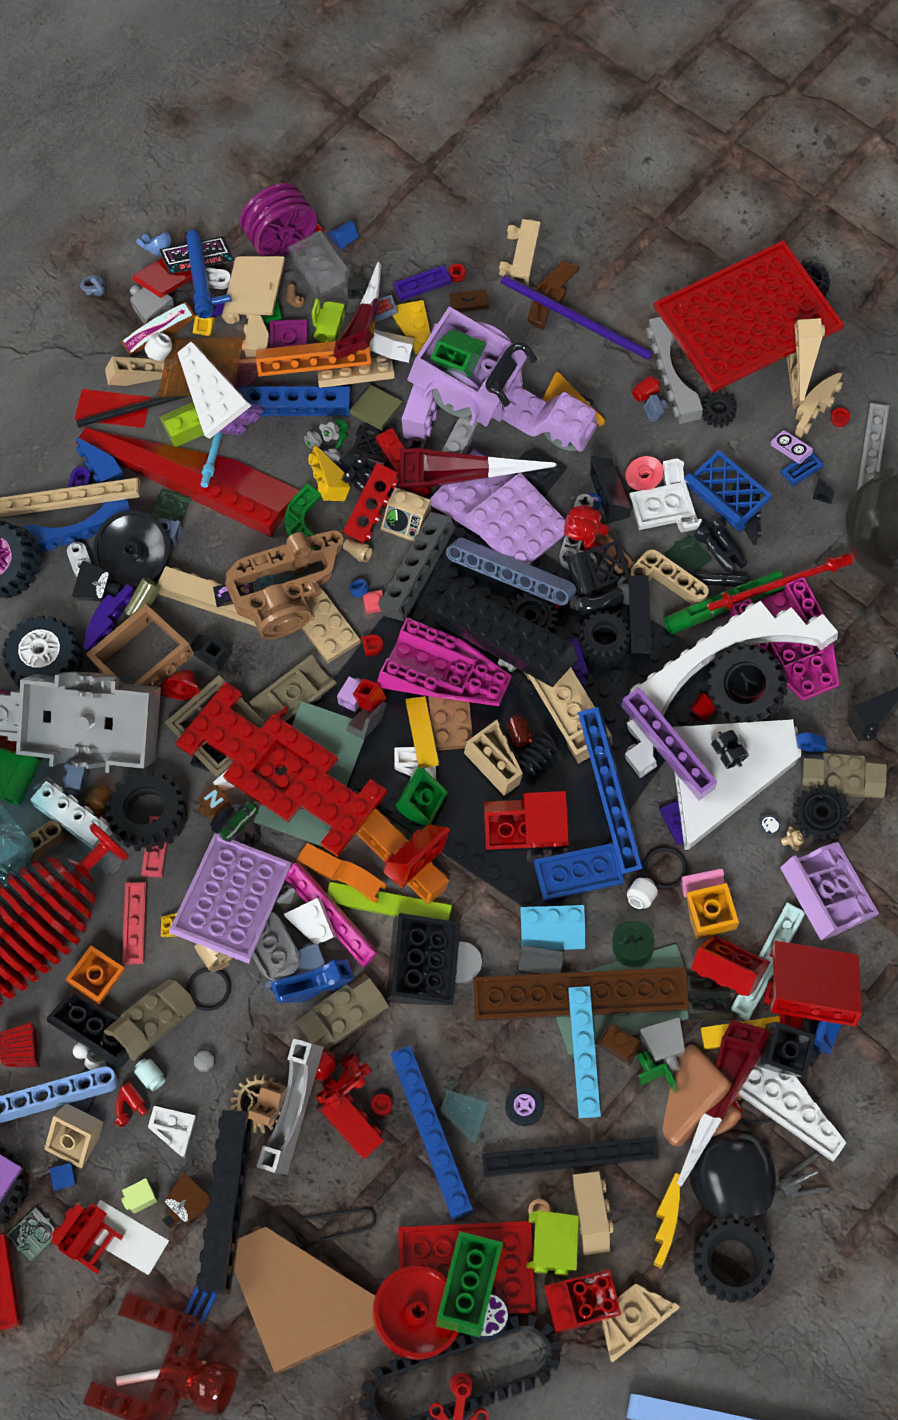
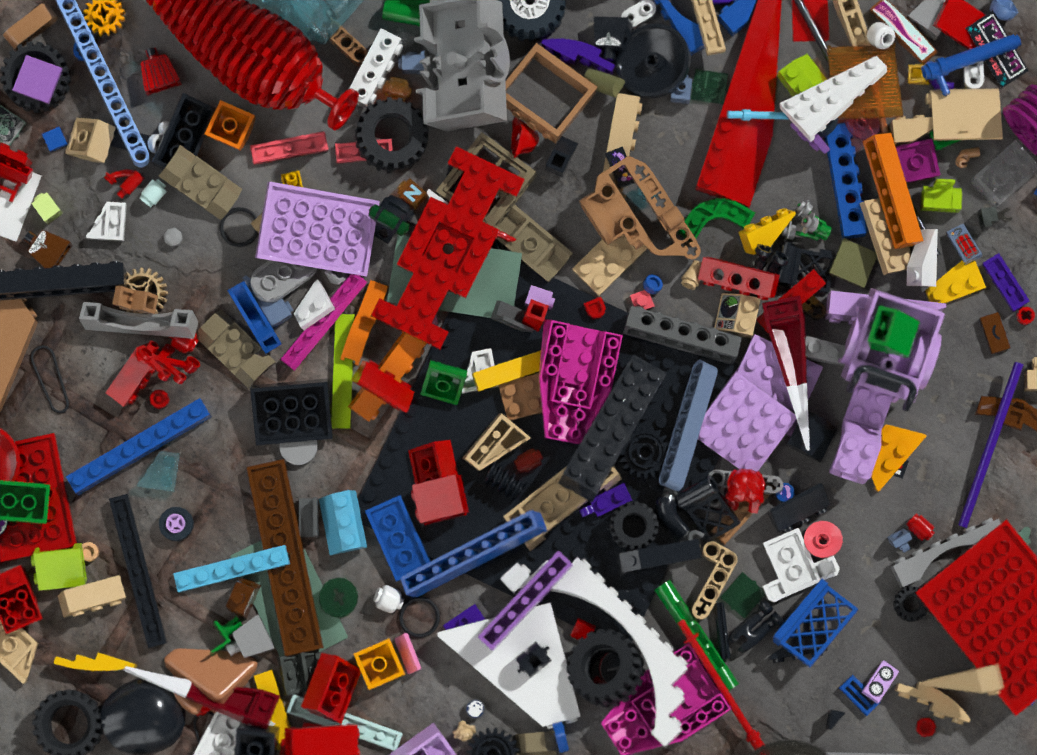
camera: 75 degrees right, 15 degrees up
dark red plate [333,262,382,359] -> none

